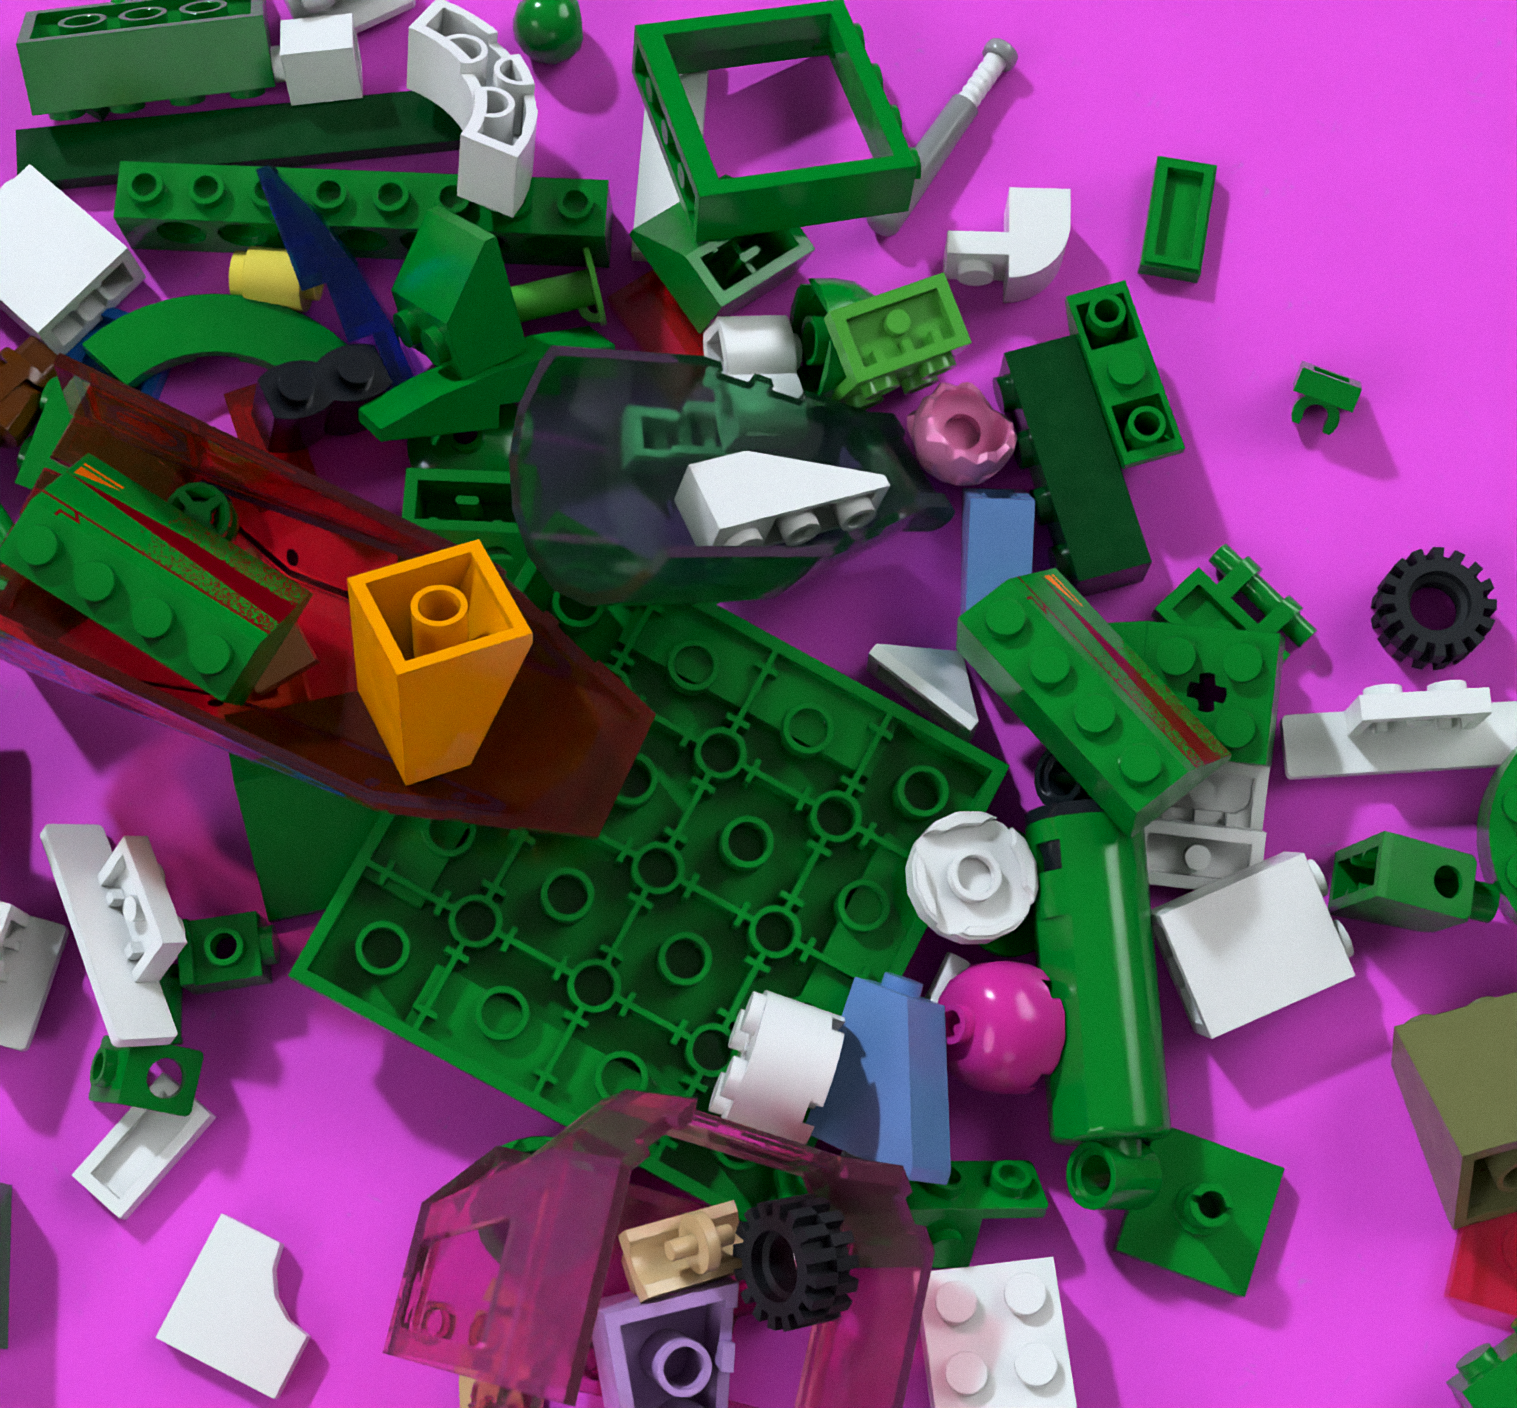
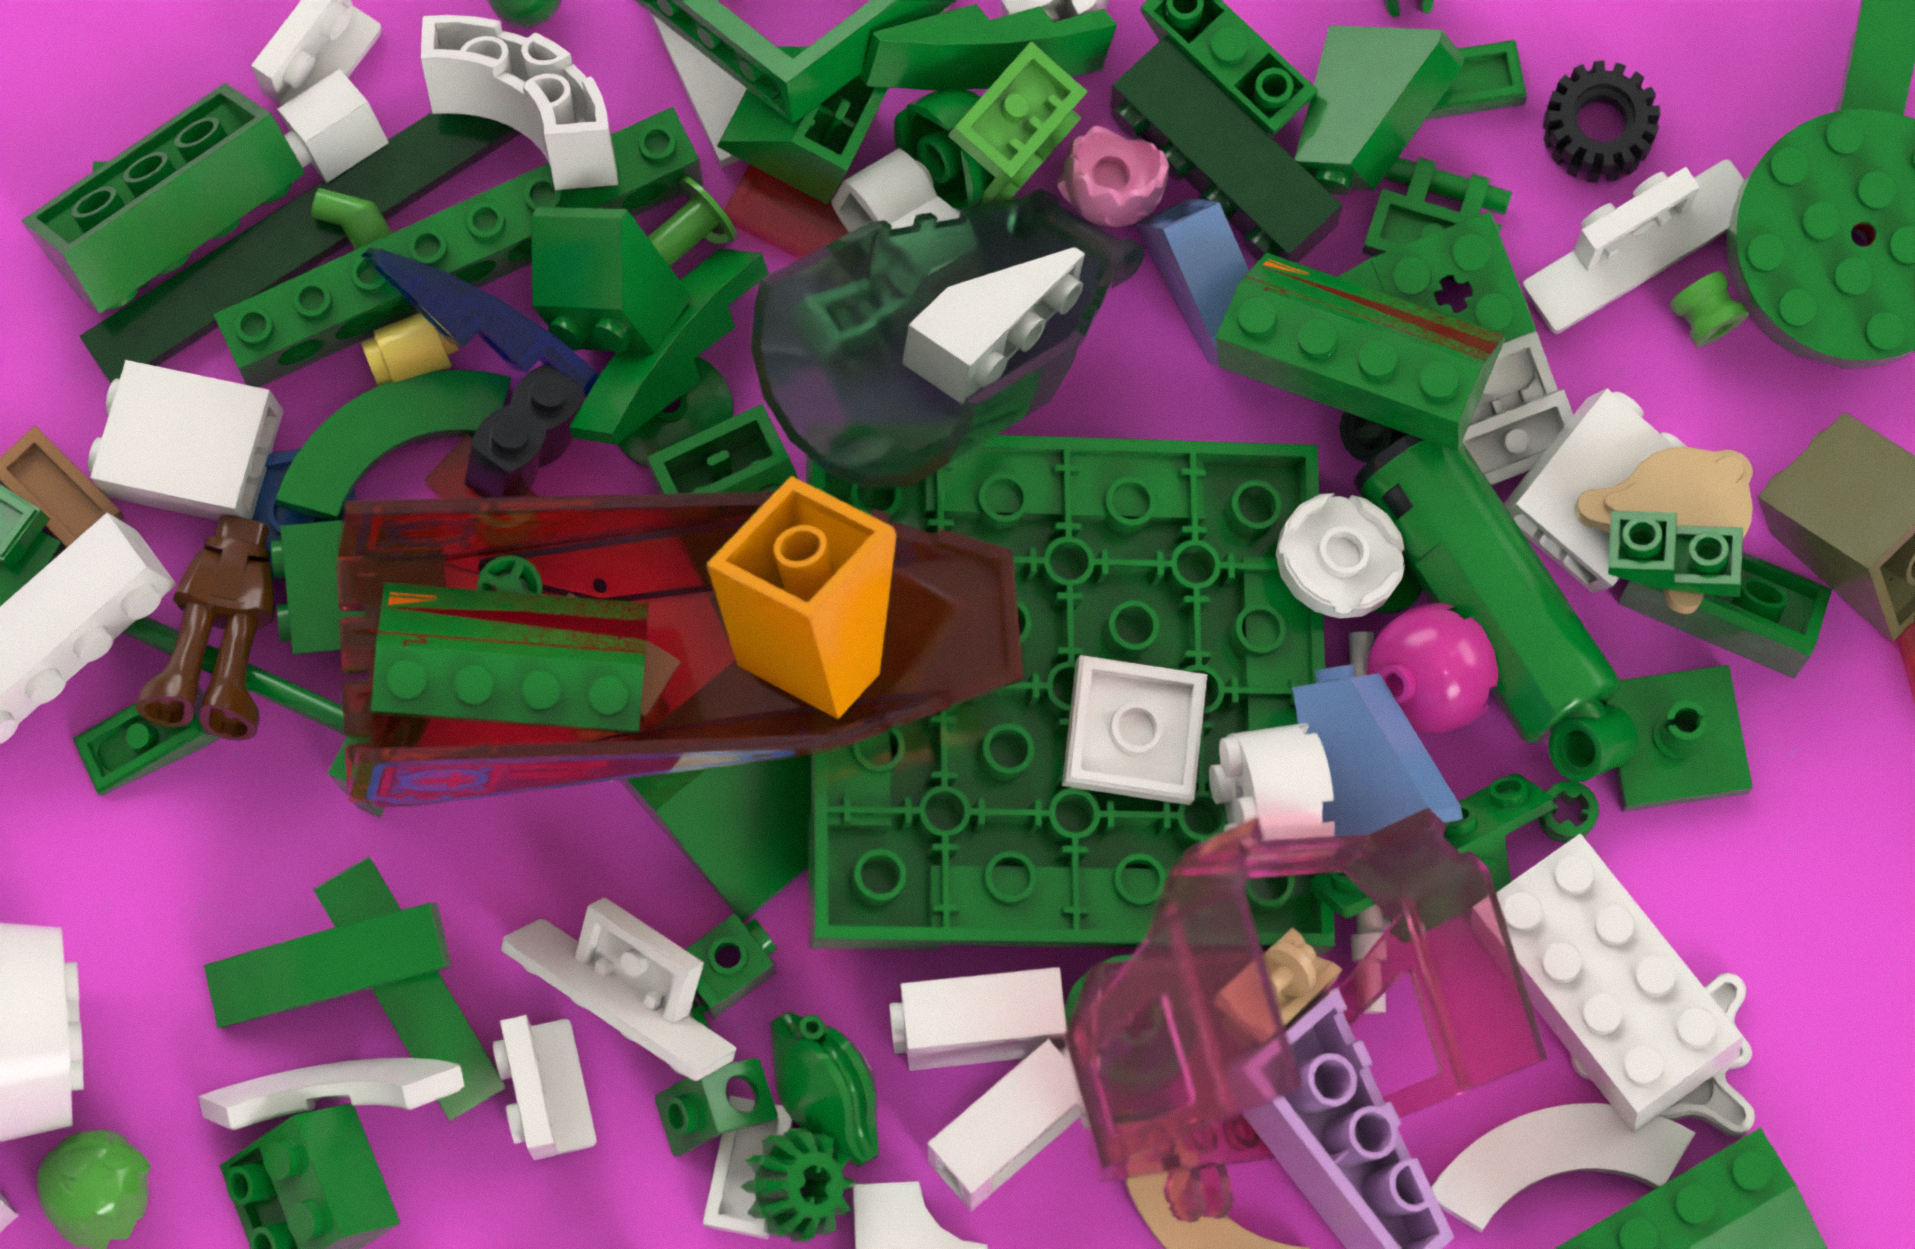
camera: 30 degrees left, 0 degrees up
black tyre [733,1194,859,1332] -> none
white slope [866,643,979,743] -> none
green torso [1328,831,1500,933] -> none
none -> bright green arm [311,188,392,250]
none -> green gear [740,1128,857,1242]
none -> green hat [770,1012,878,1167]
none -> green slope [860,4,1117,90]
none -> white brick [889,967,1067,1071]
none -> white window [927,1039,1093,1212]
none -> white tile [1062,655,1207,805]
none -> green slope [1295,25,1465,195]
none -> green tile [1425,40,1527,120]
none -> green bush [1538,781,1599,843]
none -> tan tile [1575,447,1753,614]
none -> green slope [1608,511,1743,597]
none -> green slope [1618,551,1832,679]
none -> bright green wheel [1669,271,1750,348]

